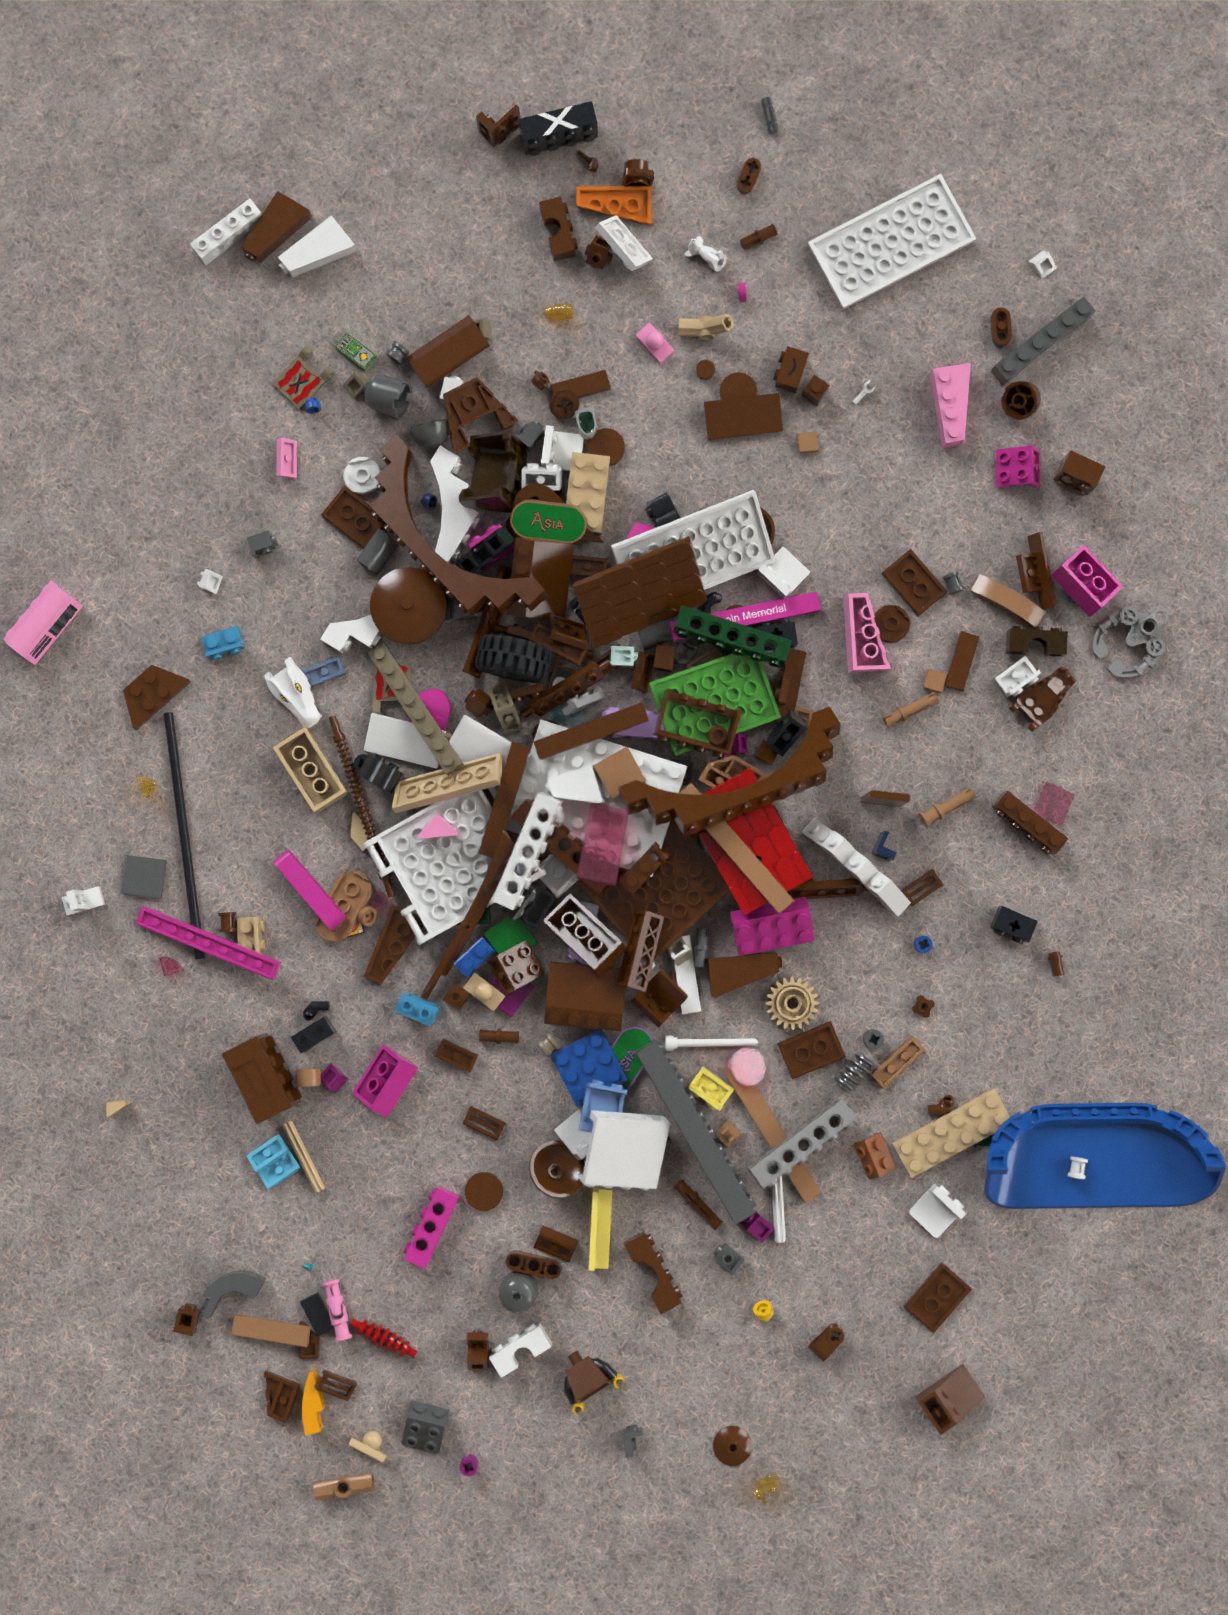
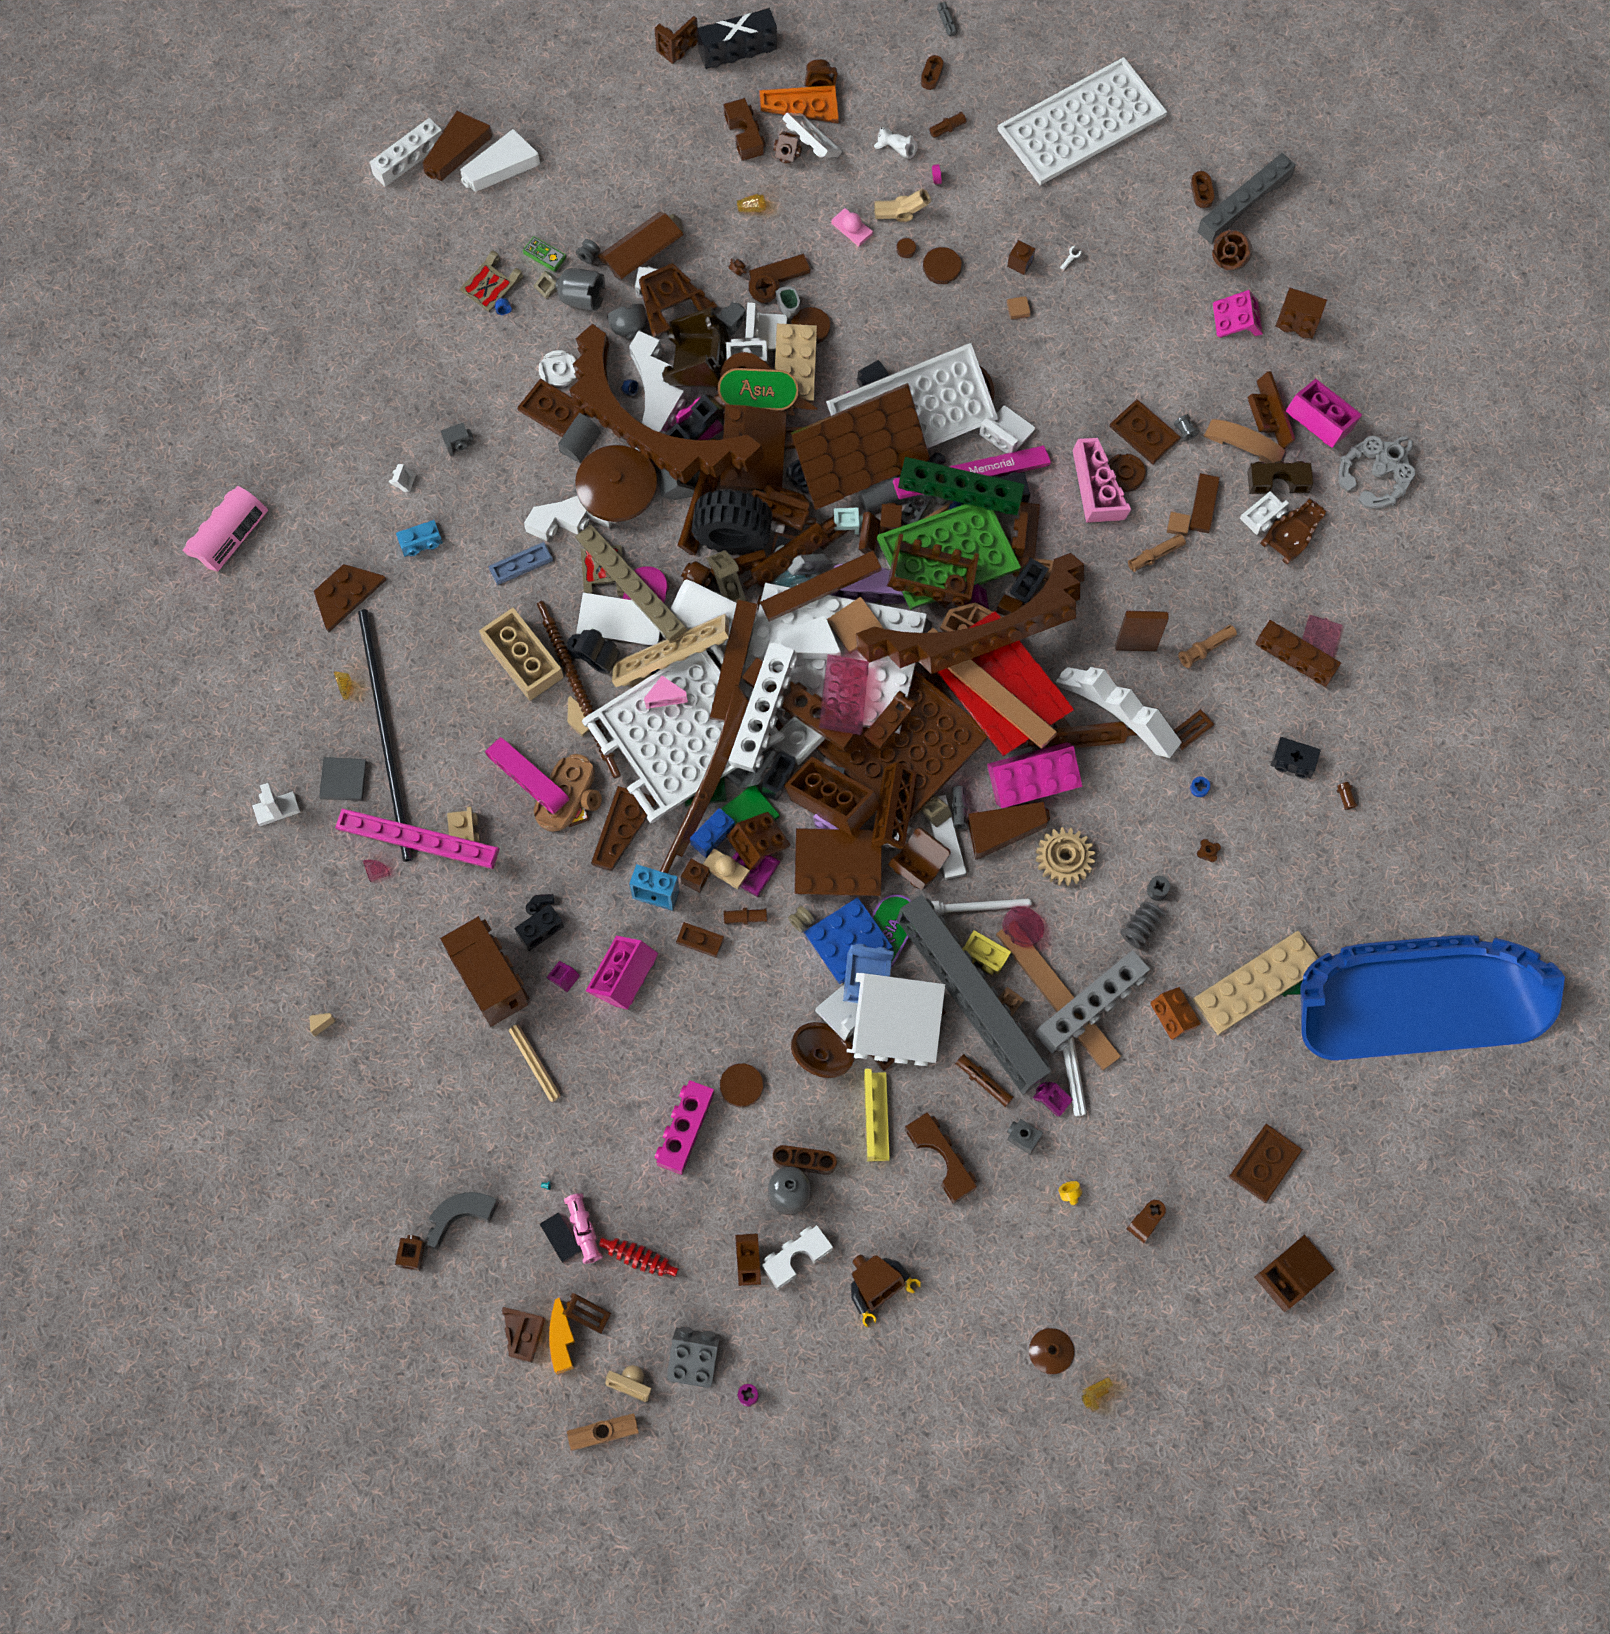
camera: 10 degrees left, 15 degrees down
reddish brown bush [218,912,236,932] -> none
medium nougat tile [231,1314,311,1347] -> none
medium azure slope [247,1134,302,1190] -> none
white animal [264,657,322,728] -> none
bright pink plate [276,438,297,479] -> none
medium nougat piece [296,1068,321,1087] -> none
reddish brown tile [299,1321,320,1359] -> none
clear pink tile [369,891,389,911] -> none
reddish brown tile [463,1106,506,1140] -> none
reddish brown slope [534,1225,578,1262] -> none
reddish brown hand [577,150,599,172] -> none
dark grey bracket [623,1425,643,1458] -> none
reddish brown tile [704,393,783,440] -> none
reddish brown brick [773,346,809,393] -> none
reddish brown tile [777,1021,846,1079] -> none
medium nougat tile [869,1035,925,1089] -> none
dark blue panel [872,831,897,861] -> none
white bracket [909,1184,966,1238] -> none
reddish brown arm [928,1095,954,1114] -> none
bright pink wedge [930,363,971,448] -> none
white slope [1028,251,1057,279] -> none
white bush [1067,1156,1088,1179] -> none

